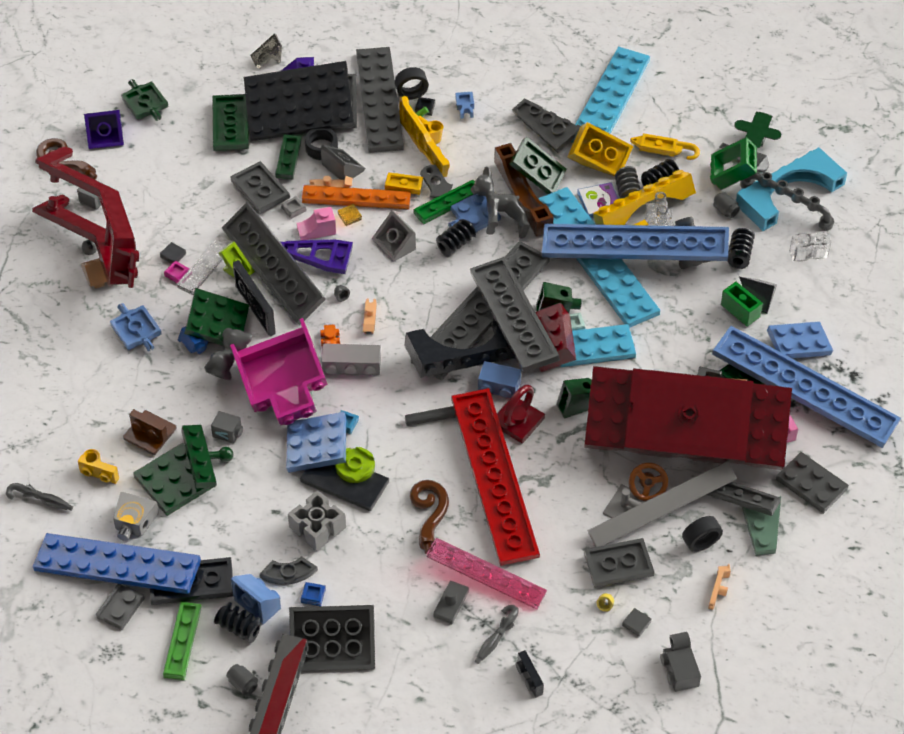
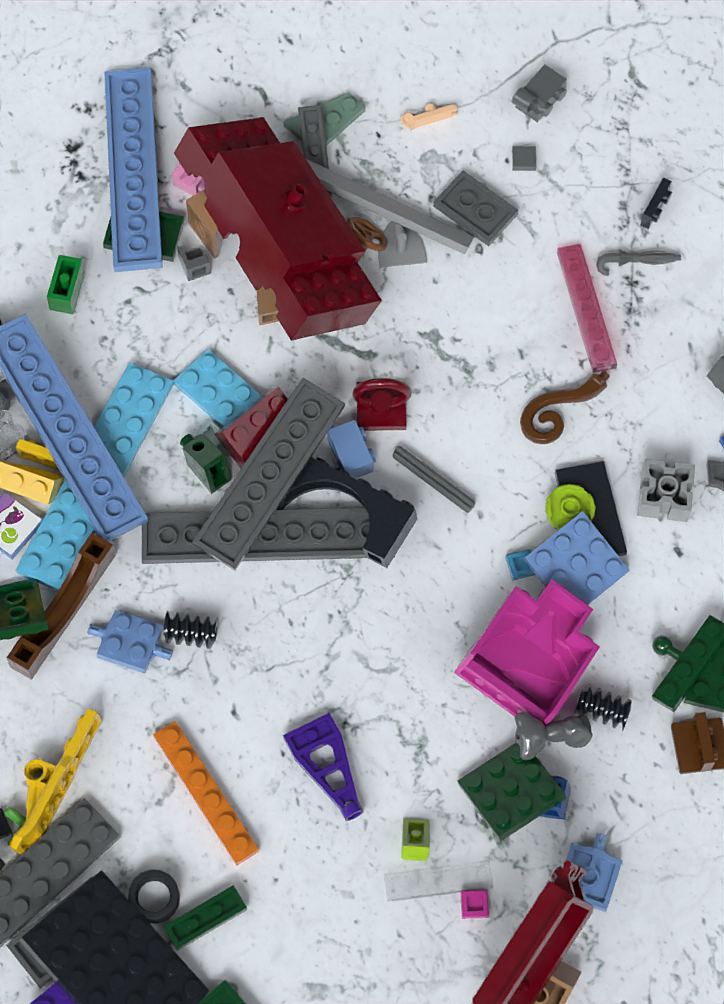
camera: 130 degrees left, 15 degrees up
black tile [160,242,186,264] -> none
dark grey brick [211,411,243,444] -> none
dark grey plate [222,202,326,325] -> none
dark grey plate [230,161,290,213] -> none
black tile [233,260,276,336] -> none
light grey tile [281,196,306,219] -> none
bright pink arch [297,207,336,240] -> none
light nougat piece [309,176,353,188] -> none
orange piece [320,324,340,346] -> none
dark grey slope [321,144,366,180] -> none
light grey brick [322,344,381,375] -> none
dark grey hinge [334,285,350,302] -> none
clear yellow tile [338,204,362,226] -> none
light nougat piece [363,298,377,334] -> none
light grey slope [372,210,416,261] -> none
yellow plate [385,172,423,195] -> none
green tile [413,180,475,225] -> none
dark grey piece [420,165,453,198] -> none
dark grey tile [433,580,469,624] -> none
red plate [451,388,540,566] -> none
dark grey animal [471,166,530,239] -> none
dark green torso [556,378,592,419] -> none
light yellow hinge [597,593,614,612] -> none
black tyre [682,516,723,552] -> none
black slope [739,276,777,314] -> none
medium blue plate [767,322,833,358] -> none
dark grey plate [776,452,849,514] -> none
none -> black piece [574,684,631,731]

